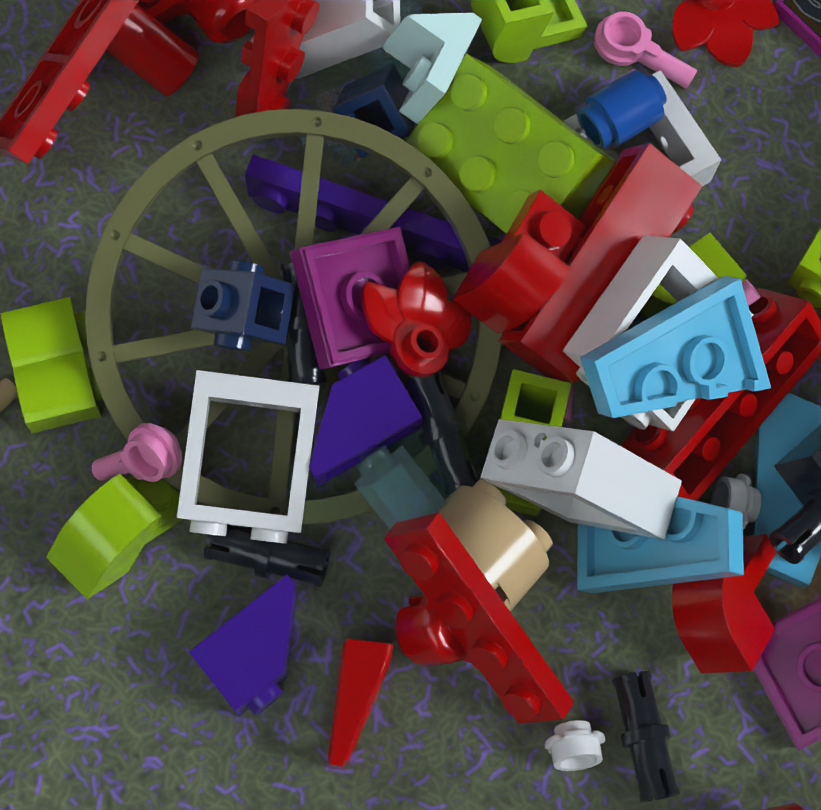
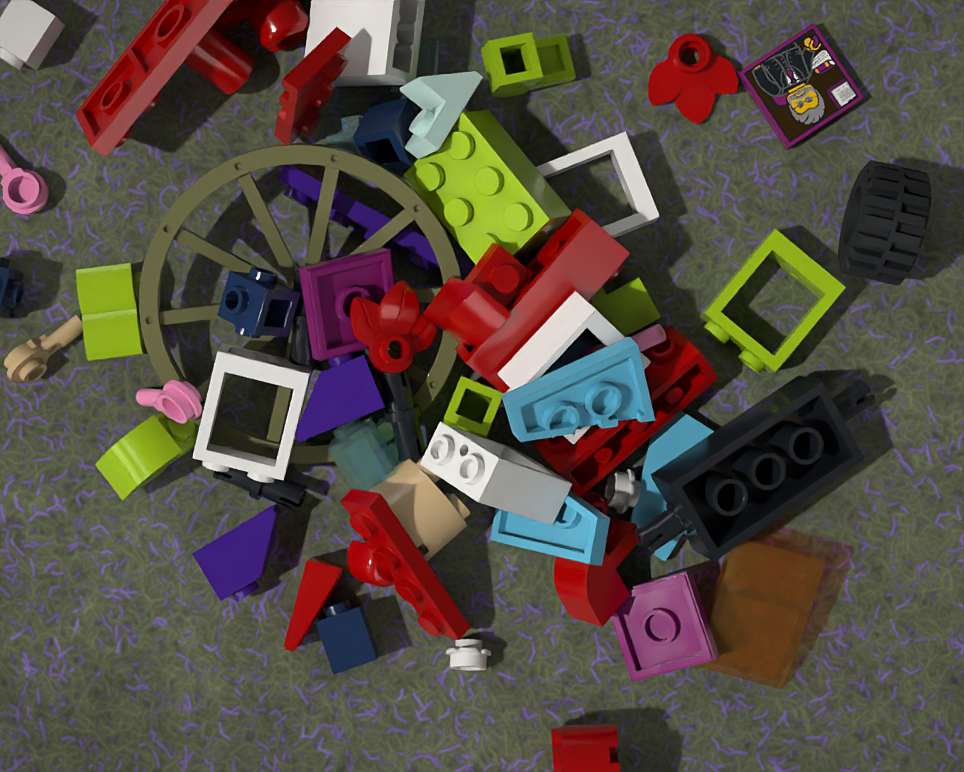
camera: 15 degrees right, 15 degrees up
blue brick [577,69,667,150] -> none
bright pink plate [594,12,698,89] -> none
black pin [612,671,680,803] -> none
none -> dark blue brick [315,599,379,675]

